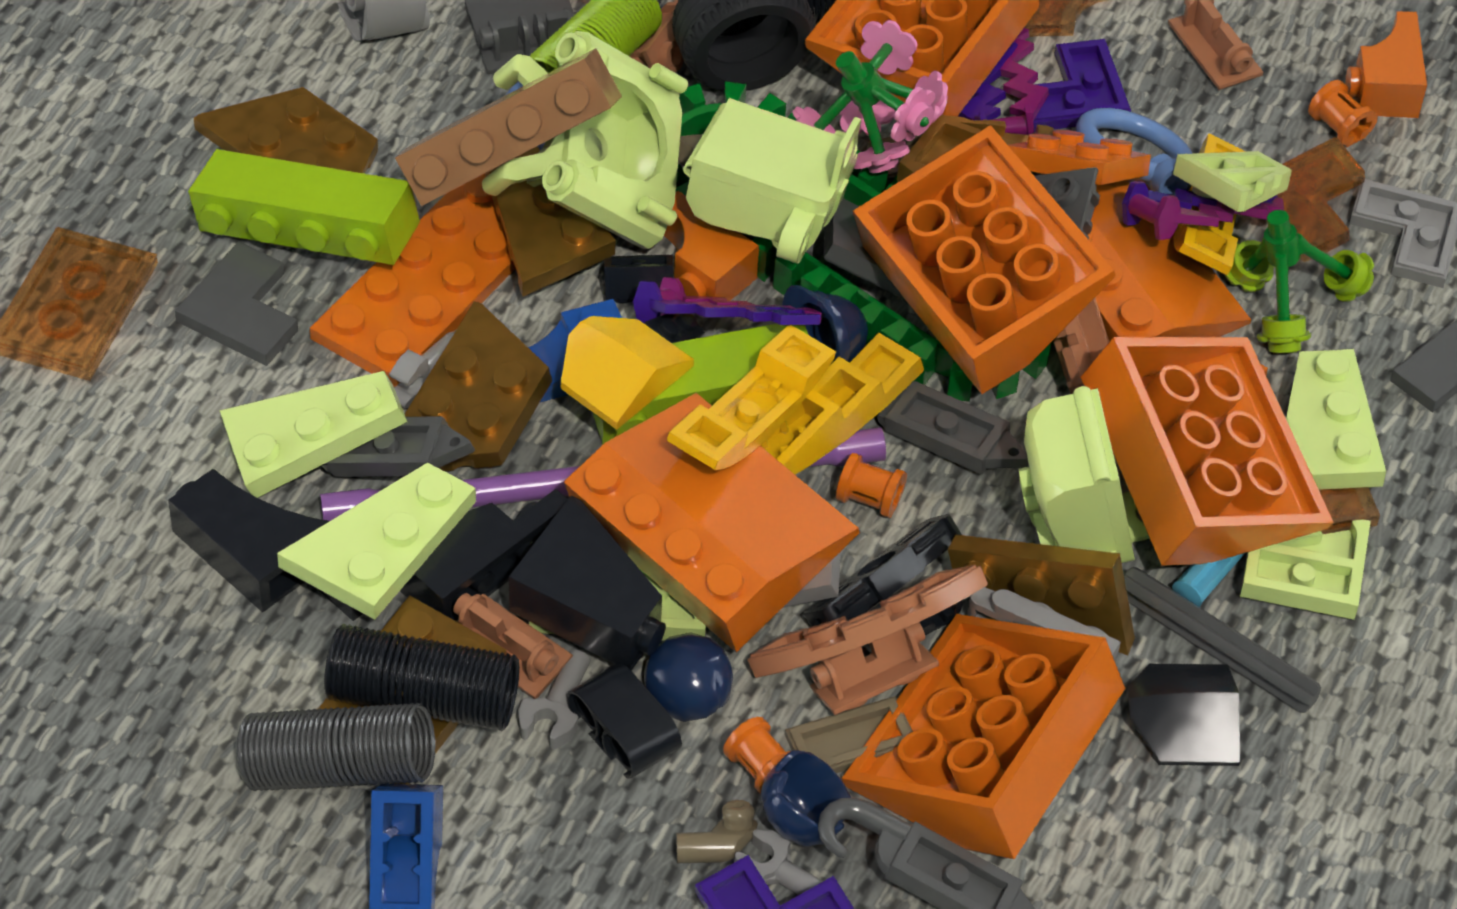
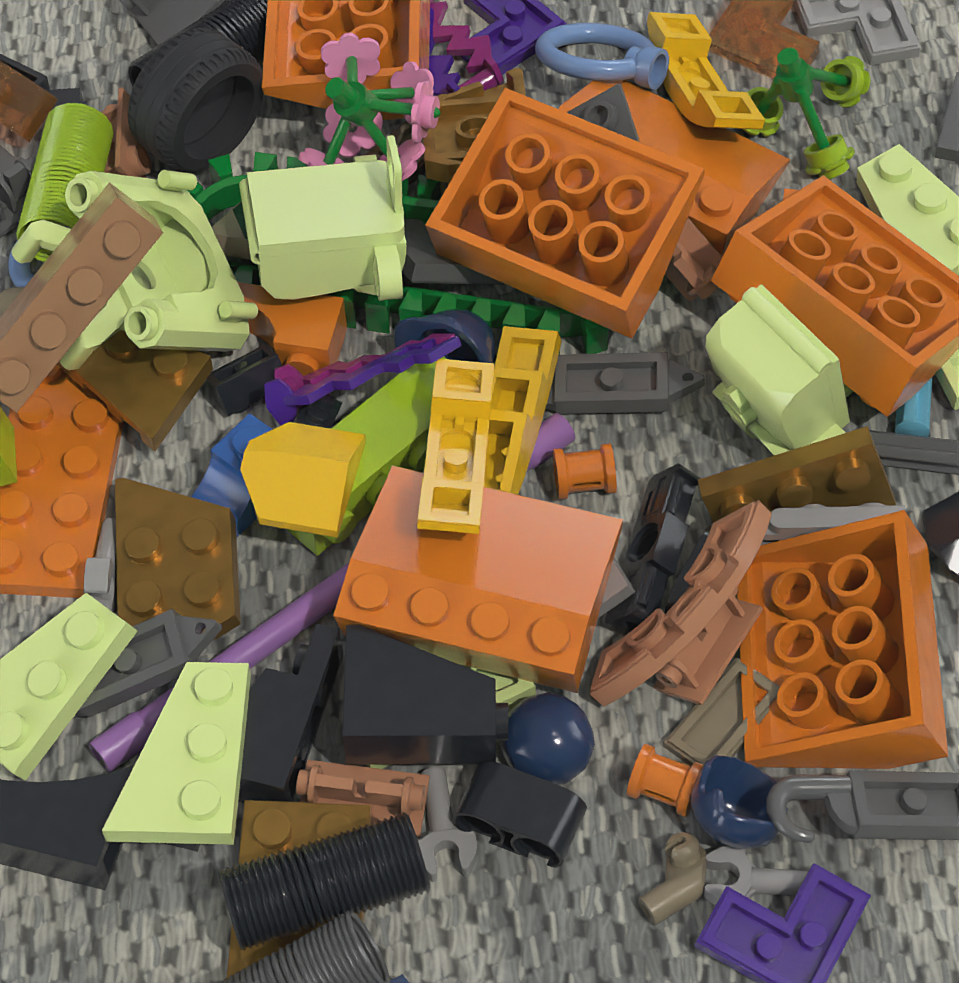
camera: 25 degrees left, 5 degrees up
orange plate [1008,130,1151,185] -> none
magenta piece [1122,181,1284,240] -> none
yellowish green wing [1173,151,1292,212] -> none

